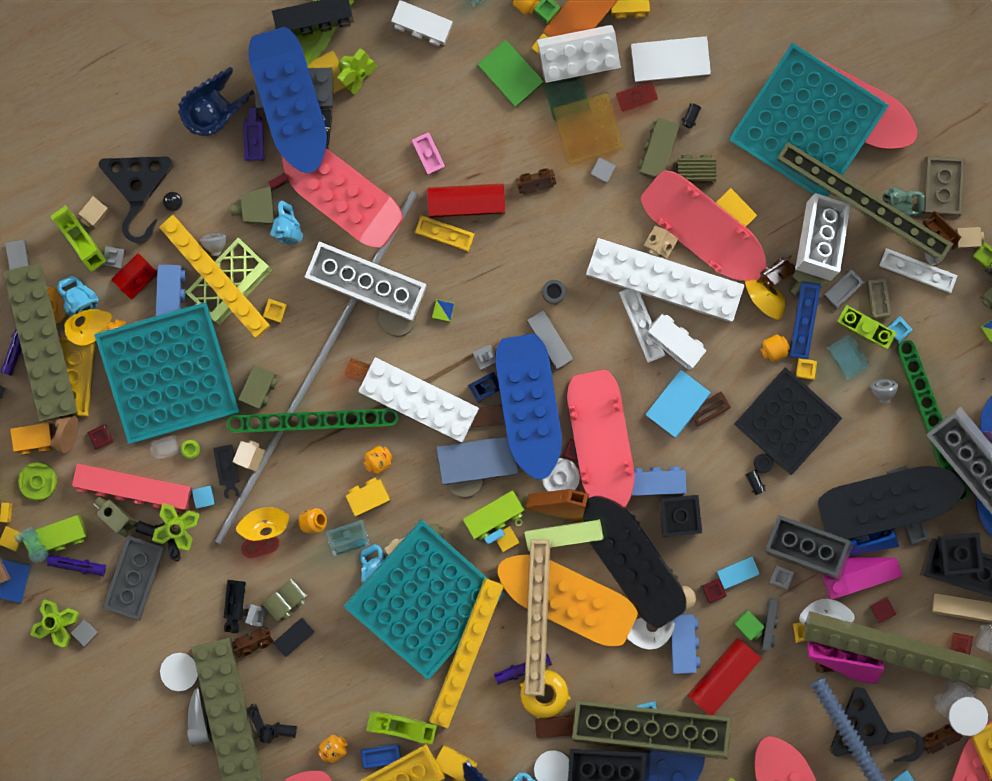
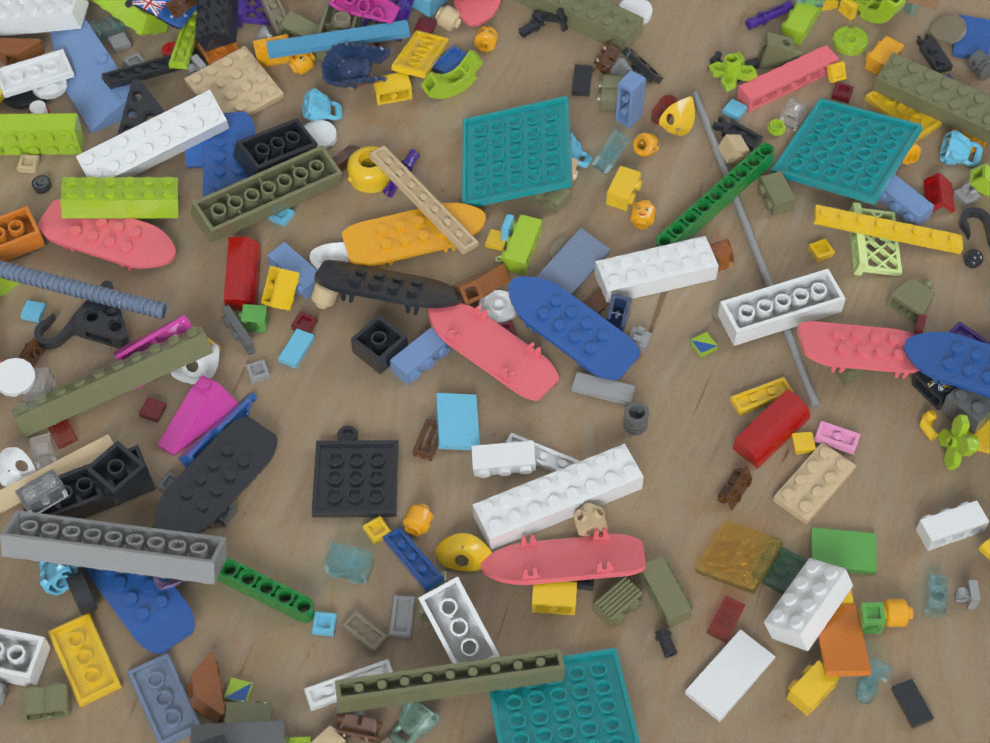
camera: 140 degrees right, 30 degrees down
medium nougat tile [51,415,79,453] -> none
yellow piece [65,309,112,346] -> none
dark grey plate [103,535,165,621] -> none
light grey brick [200,233,226,256] -> none
medium azure piece [270,201,303,245] -> none
yellow plate [429,578,504,728] -> none
yellowish green tile [524,520,603,551] -> none
light grey tile [590,157,616,183] -> none
black pin [745,470,766,496] -> none
reddish brown hinge [757,255,796,288] -> none
dark grey brick [765,515,853,581] -> none
lime slope [837,305,897,350] -> none
light grey brick [871,379,898,404] -> none
none -> yellow brick [261,266,300,311]
none -> medium blue brick [615,70,646,128]
none -> tan plate [773,442,857,525]
none -> yellow tile [791,432,816,454]
none -> yellow tile [826,61,847,83]
none -> yellow arm [919,410,938,441]

